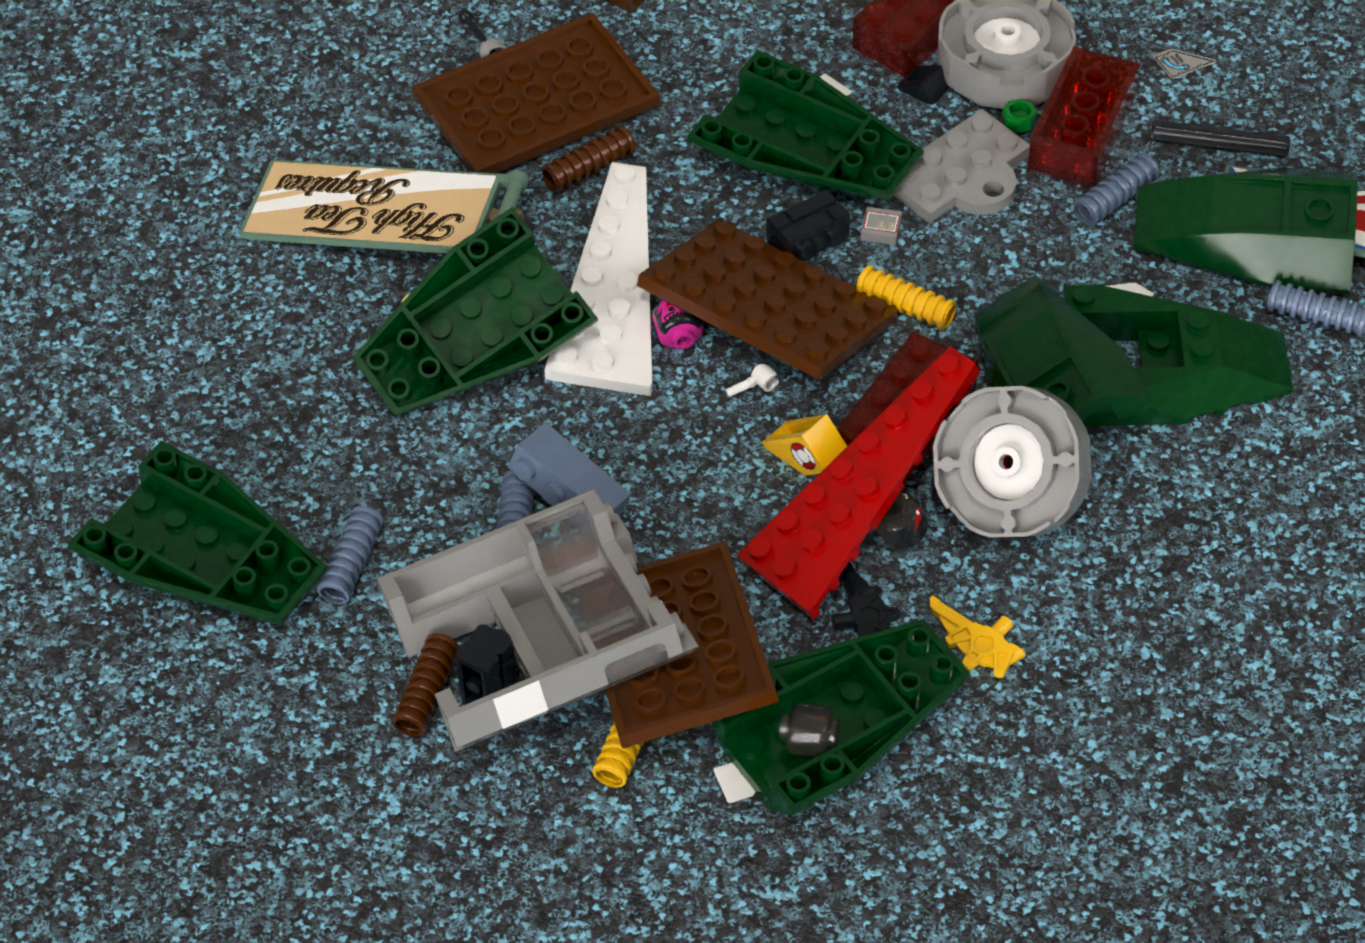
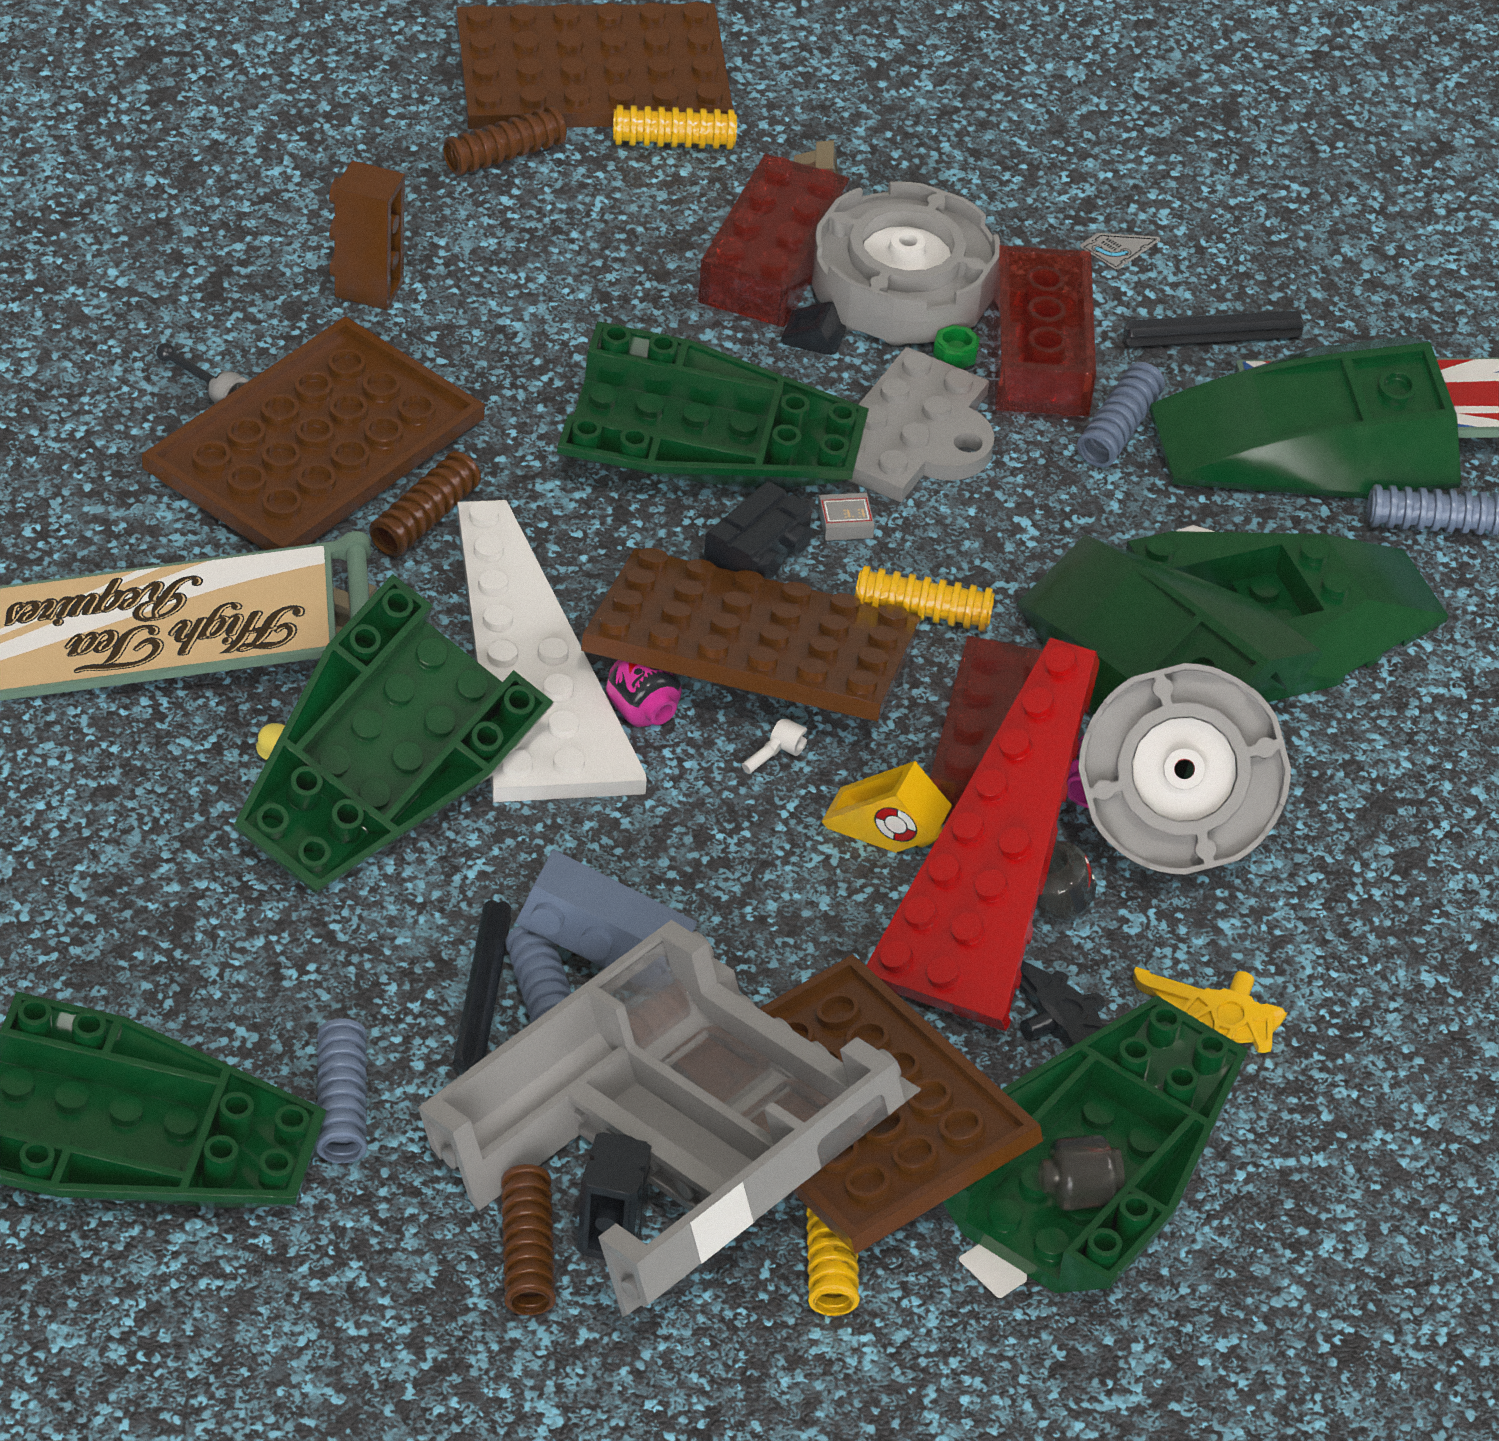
camera: 25 degrees left, 5 degrees down
none -> black axle [453,899,512,1075]

